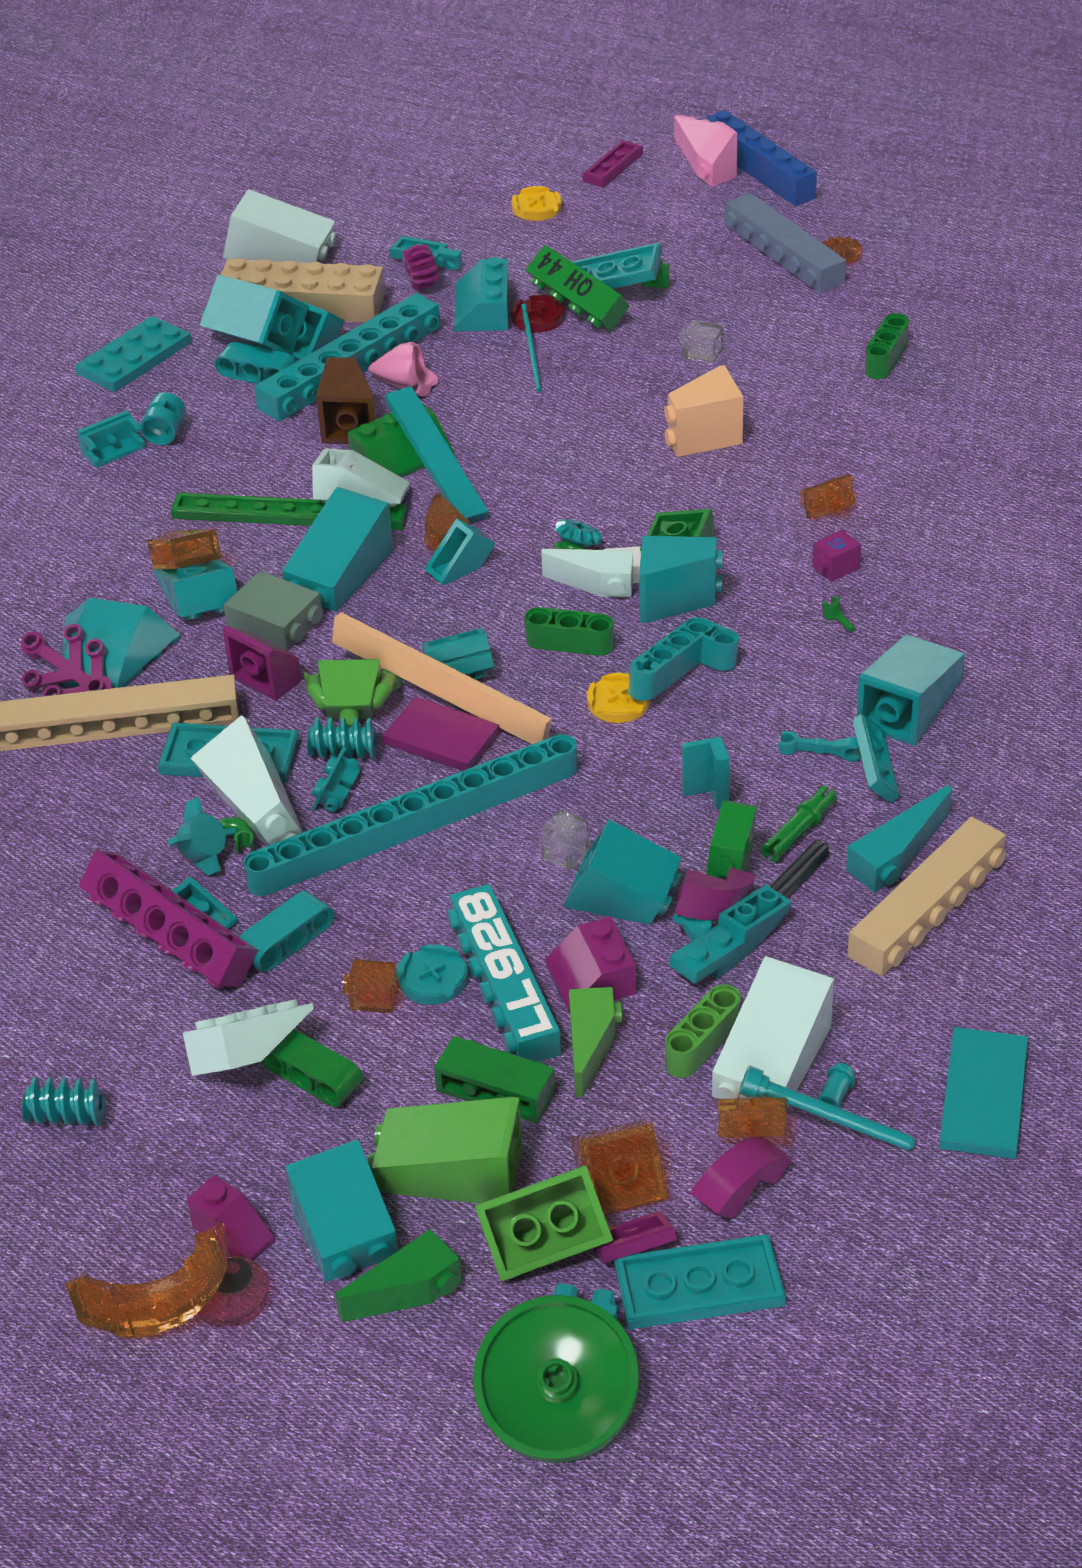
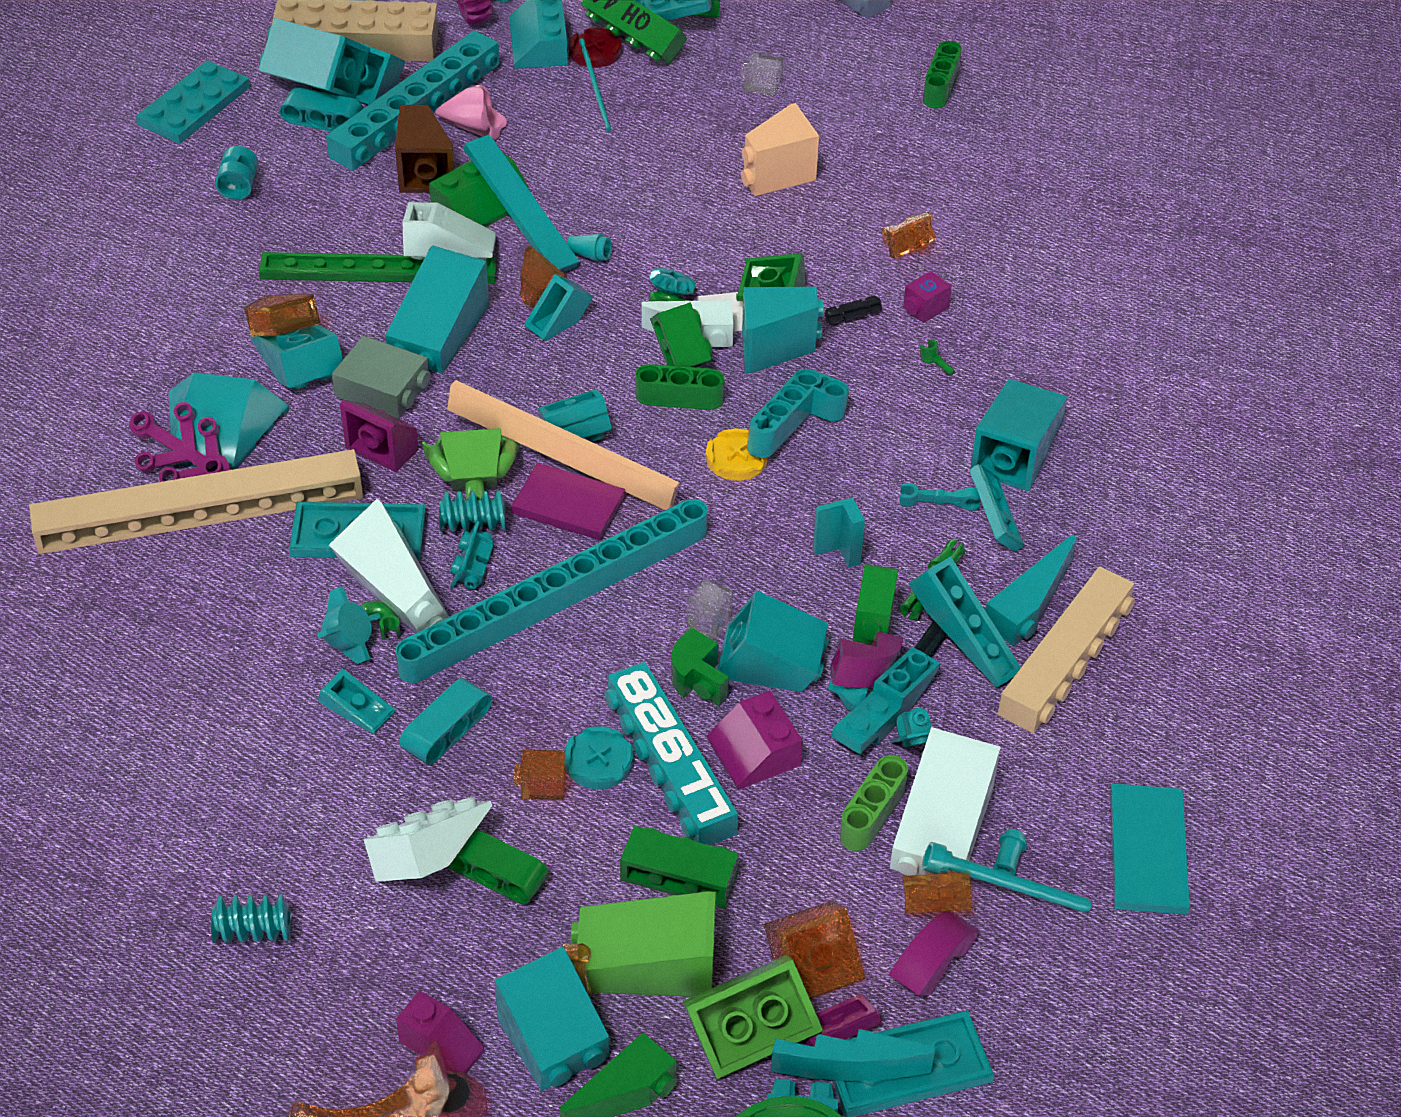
camera: 10 degrees left, 5 degrees up
teal hinge [77,410,146,468] -> none
magenta brick [78,850,258,989] -> none
bright green slope [569,987,622,1097] -> none
none -> clear orange hand [562,943,591,995]
none -> teal cone [567,233,612,262]
none -> green brick [650,302,712,367]
none -> green brick [671,627,729,707]
none -> teal slope [771,1029,936,1081]
none -> black axle [824,296,882,325]
none -> teal hinge [891,708,941,748]
none -> teal slope [908,556,1021,688]

